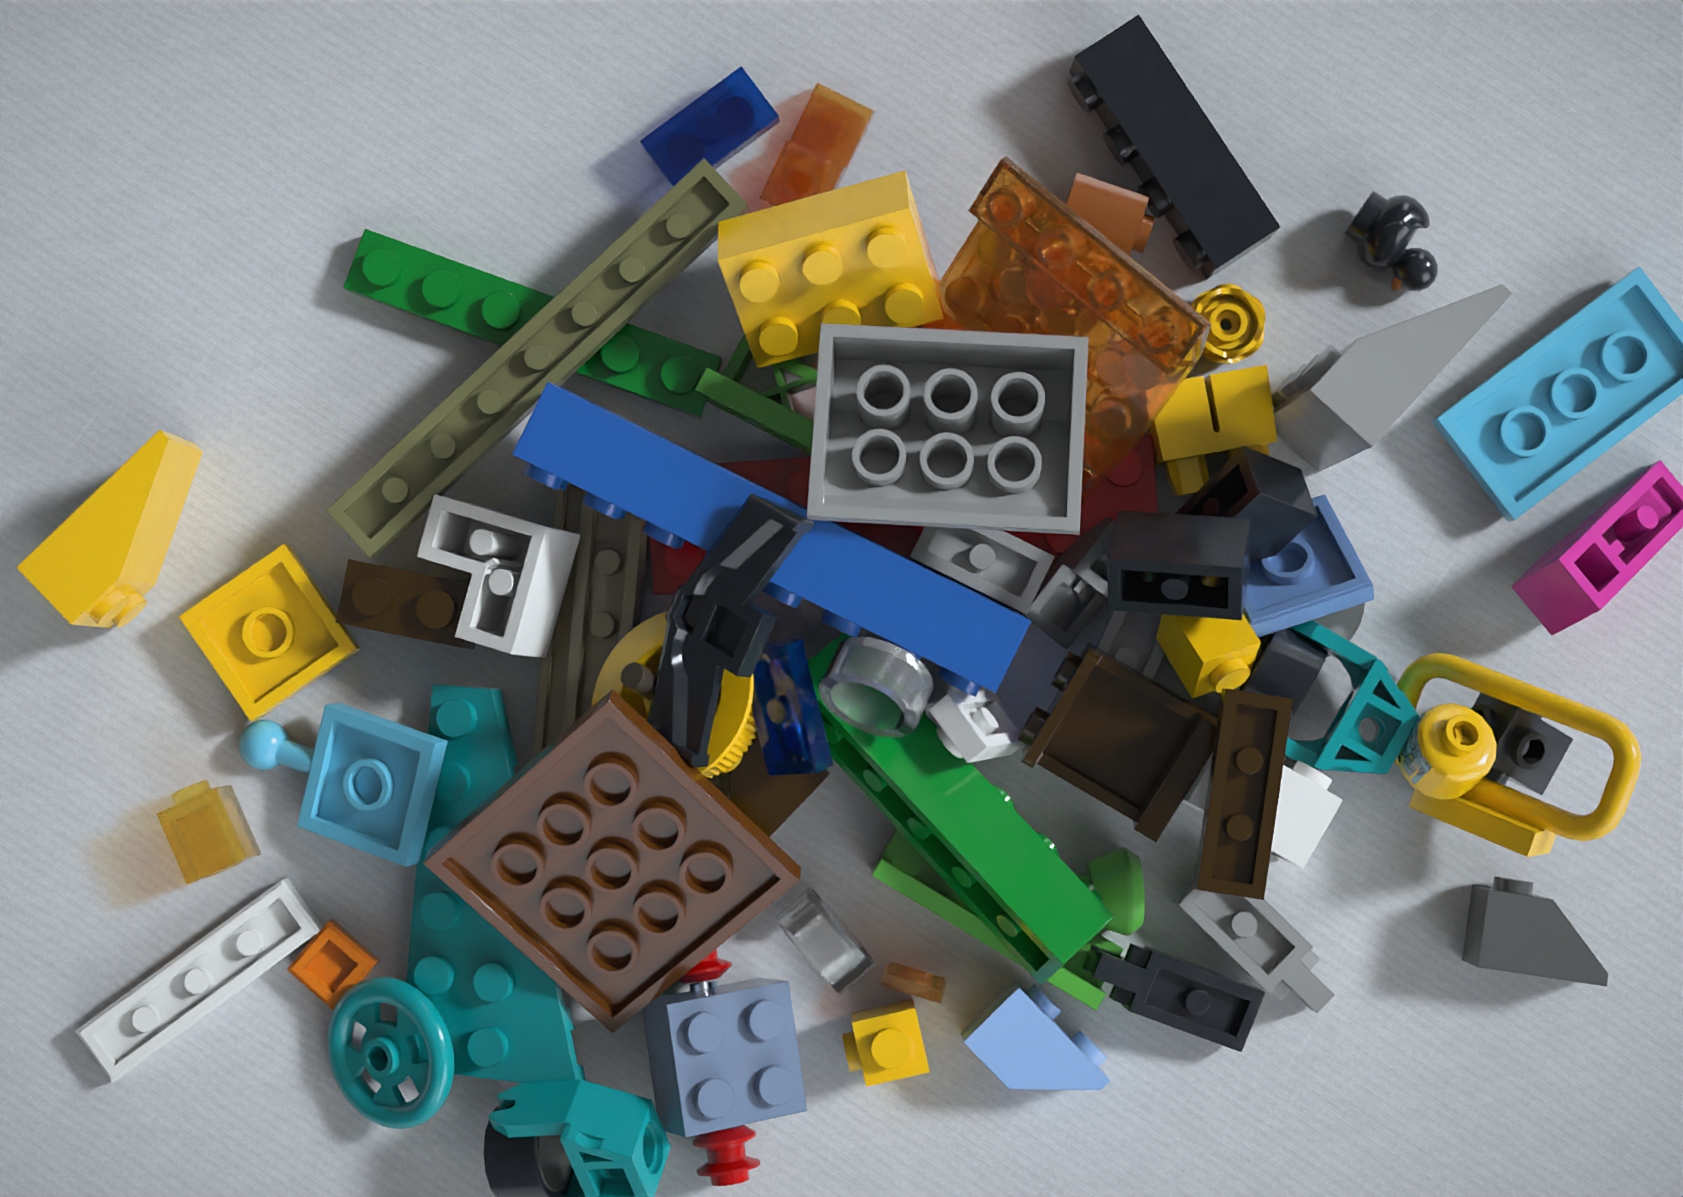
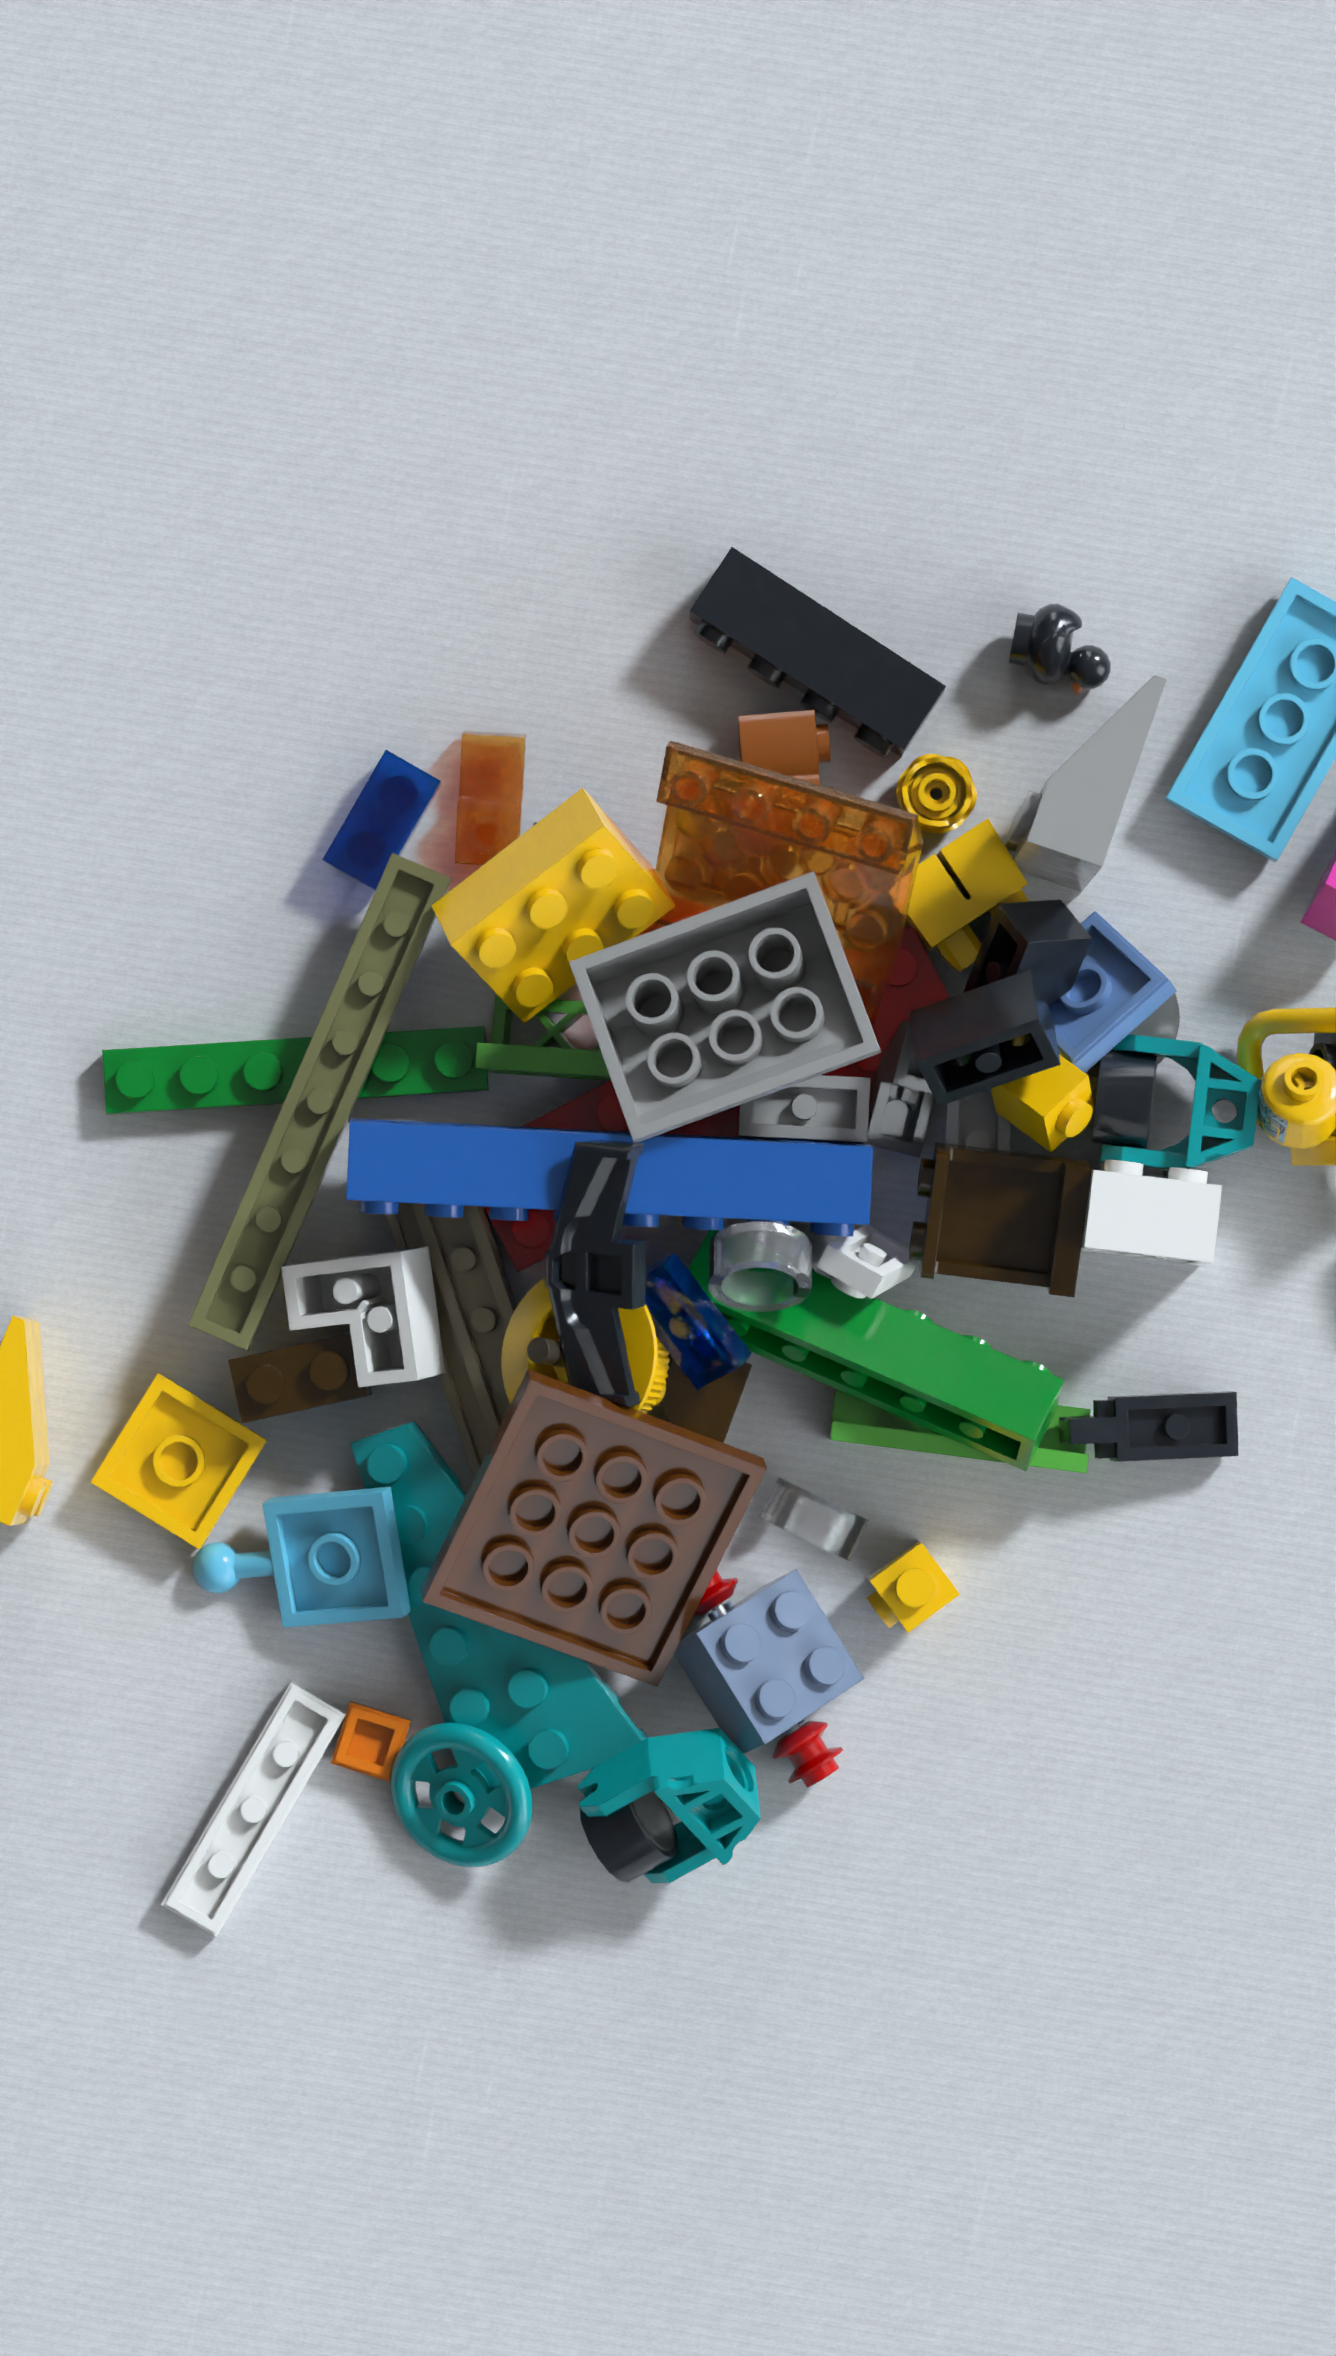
camera: 25 degrees left, 0 degrees up
clear yellow brick [156,780,261,885] -> none
clear orange tile [880,961,947,1004] -> none
light blue slope [960,980,1110,1090] -> none
bright green cone [1075,847,1145,936] -> none
light grey hinge [1173,880,1335,1013] -> none
dark brown plate [1193,689,1293,900] -> none

